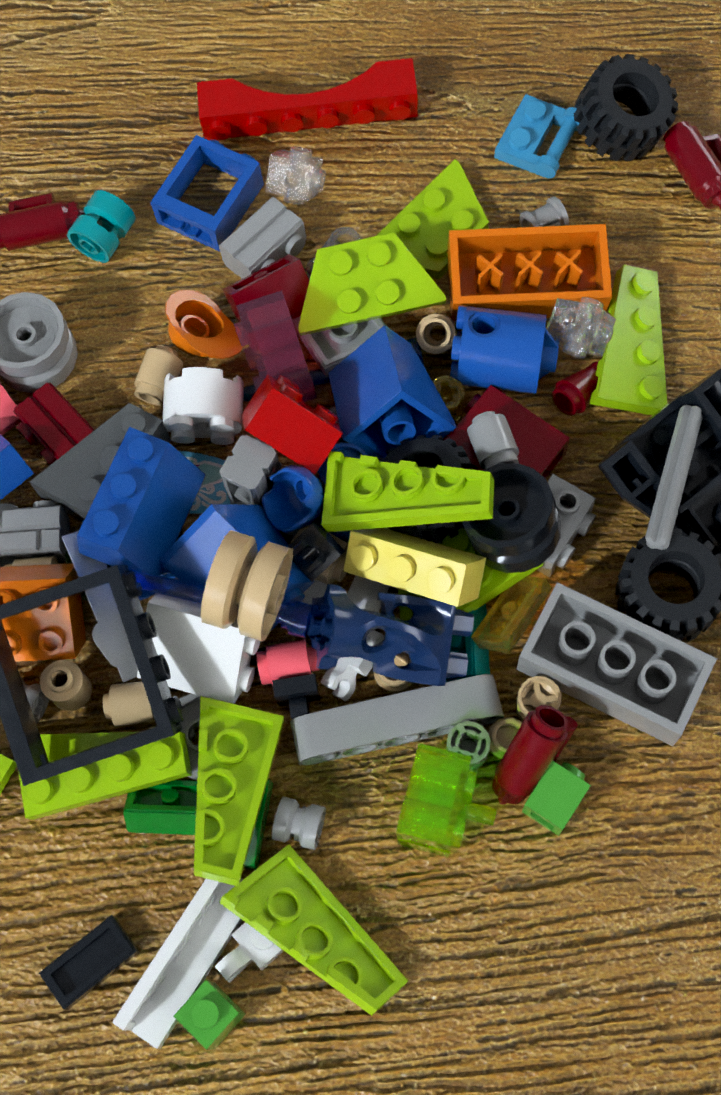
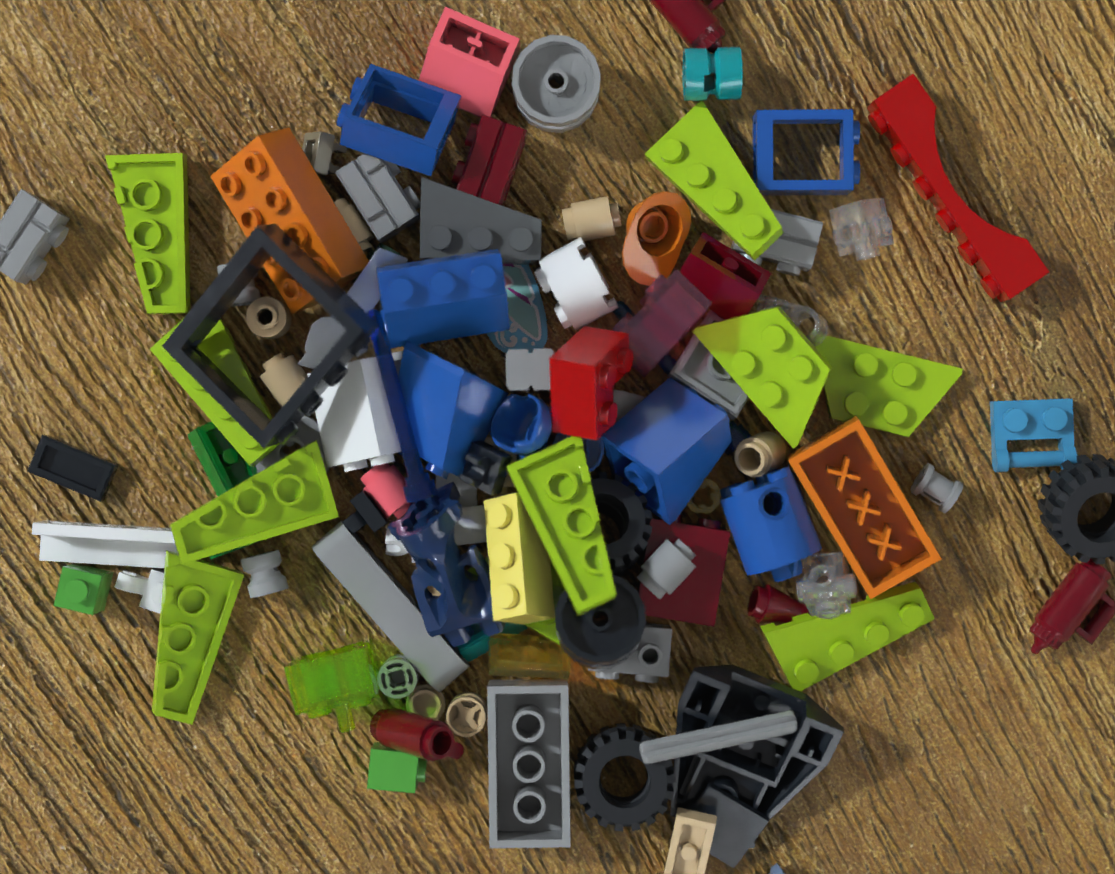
camera: 50 degrees right, 20 degrees up
tan wheel [200,530,293,641] -> none
none -> lime wing [645,101,784,261]

